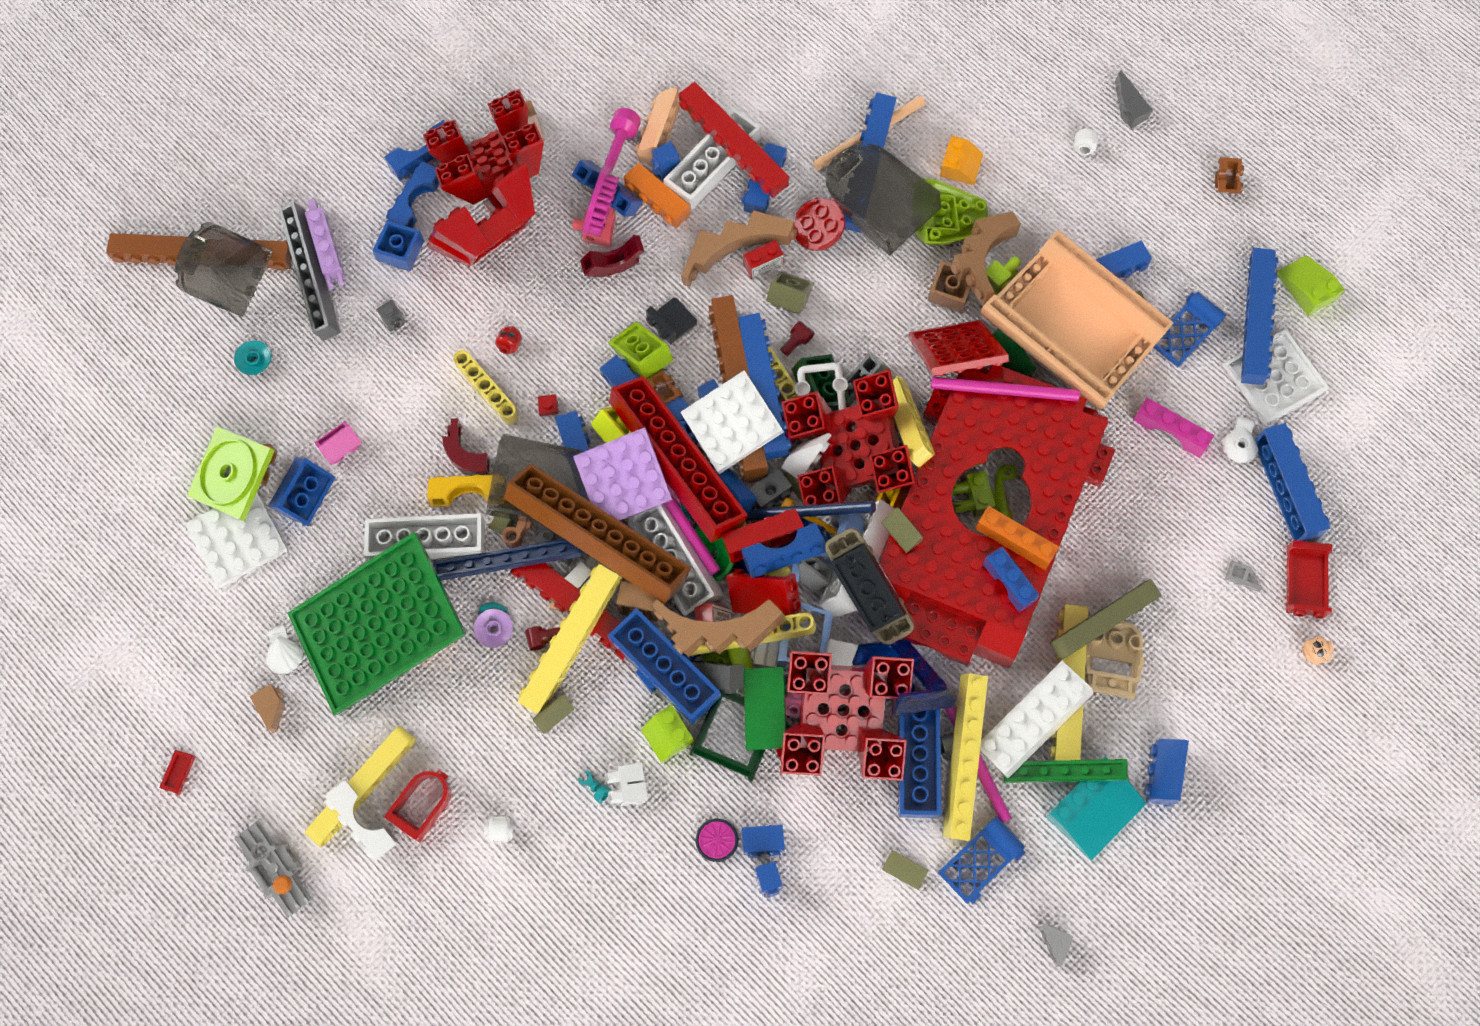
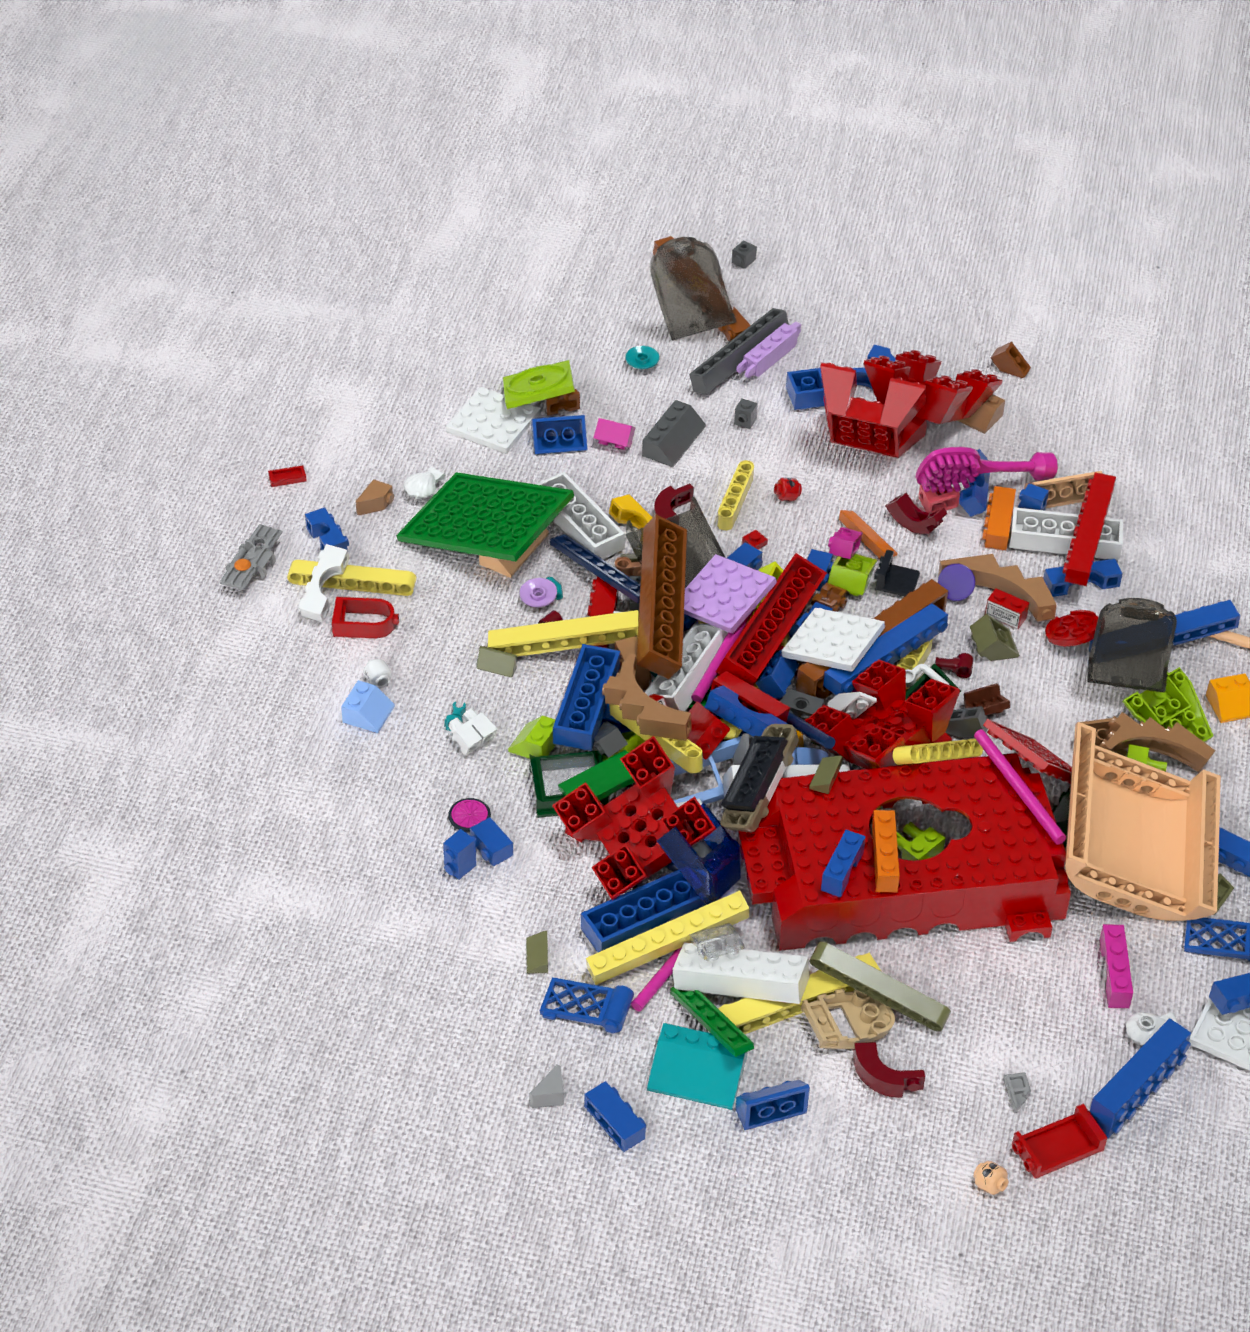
camera: 55 degrees right, 25 degrees down
none -> blue arch [305,507,349,551]
none -> light blue slope [341,680,395,733]
none -> blue brick [584,1081,646,1152]
none -> dark grey slope [642,400,706,467]
none -> clear slope [689,923,745,961]
none -> dark grey brick [732,240,757,269]
none -> dark pink brick [828,527,863,559]
none -> orange slope [839,510,898,559]
none -> dark red arch [853,1042,925,1098]
none -> dark purple tile [938,564,975,601]
none -> copper bracket [963,683,1011,715]
none -> dark orange slope [990,342,1031,378]

